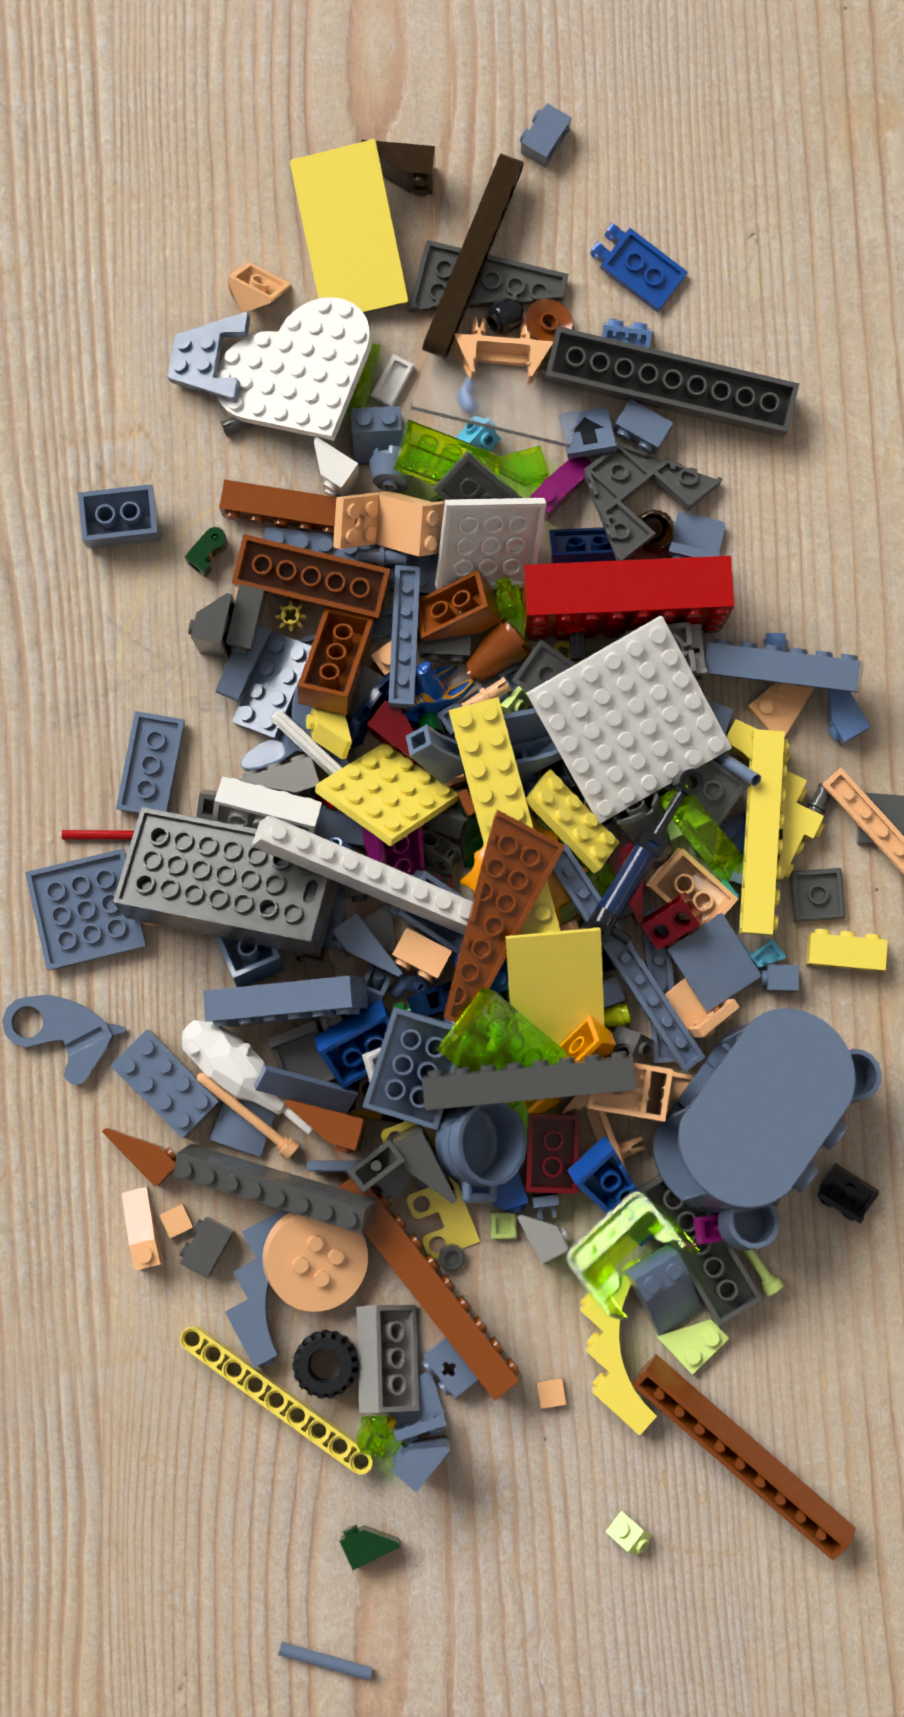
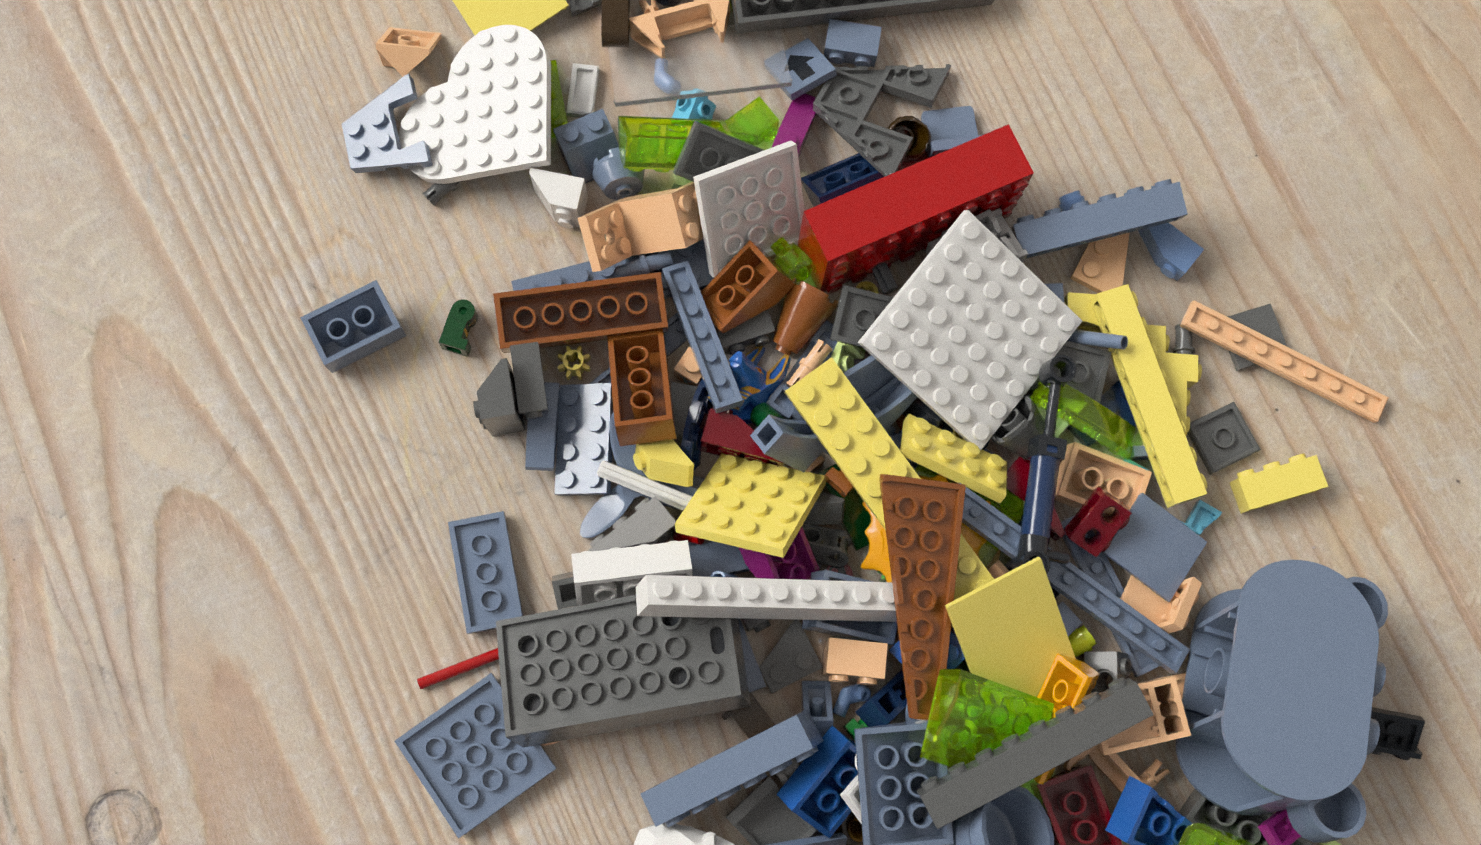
camera: 30 degrees left, 5 degrees down
sand blue brick [215,936,285,987] -> none
dark orange brick [219,479,358,535] -> none
sand blue slope [332,913,403,978] -> none
sand blue brick [760,964,799,992] -> none

